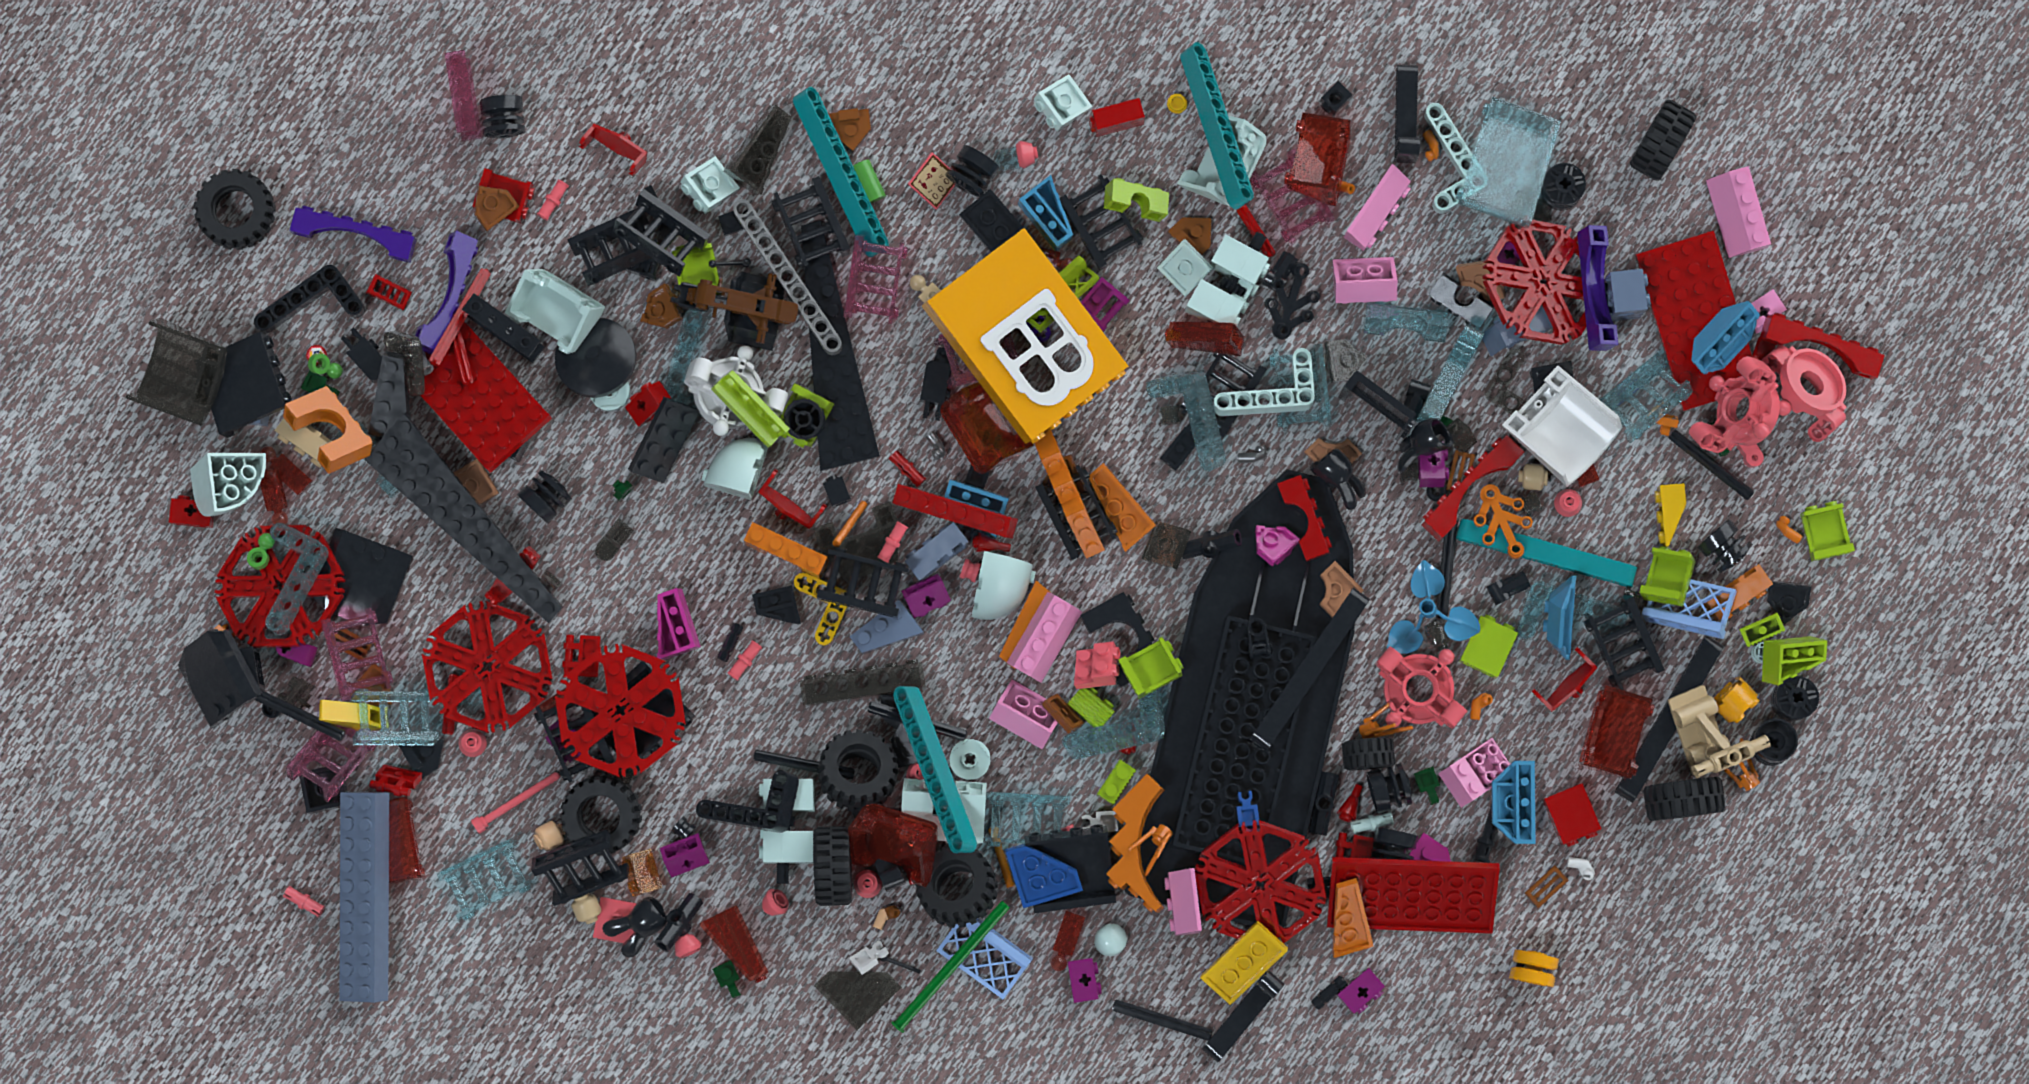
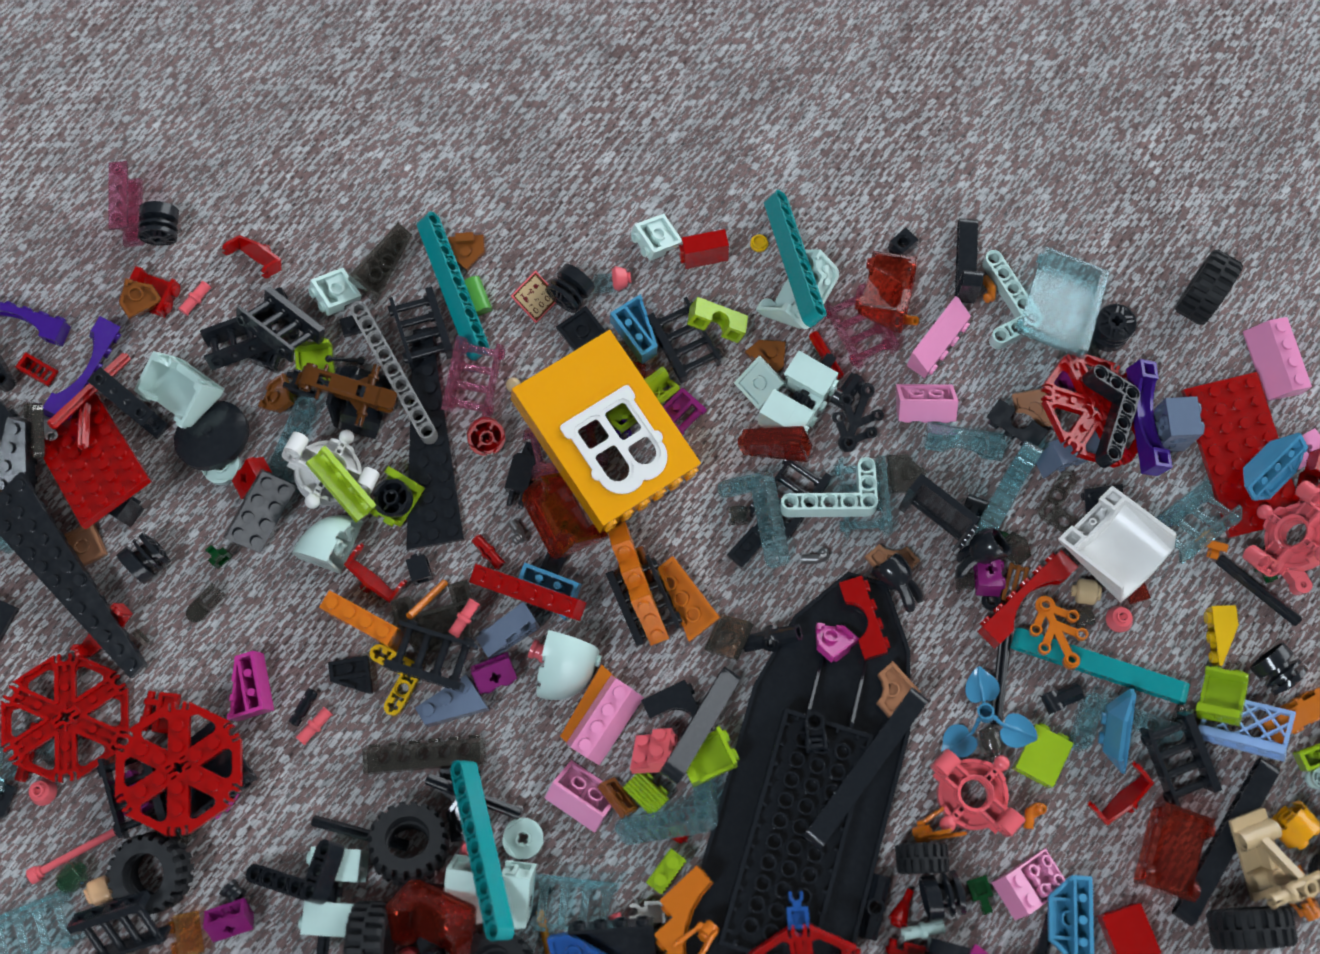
camera: 10 degrees right, 10 degrees down
red cone [972,532,1011,552] -> none
none -> clear green head [55,861,88,893]
none -> red cylinder [467,417,505,456]
none -> beam [660,666,741,784]
none -> black beam [1082,365,1140,468]

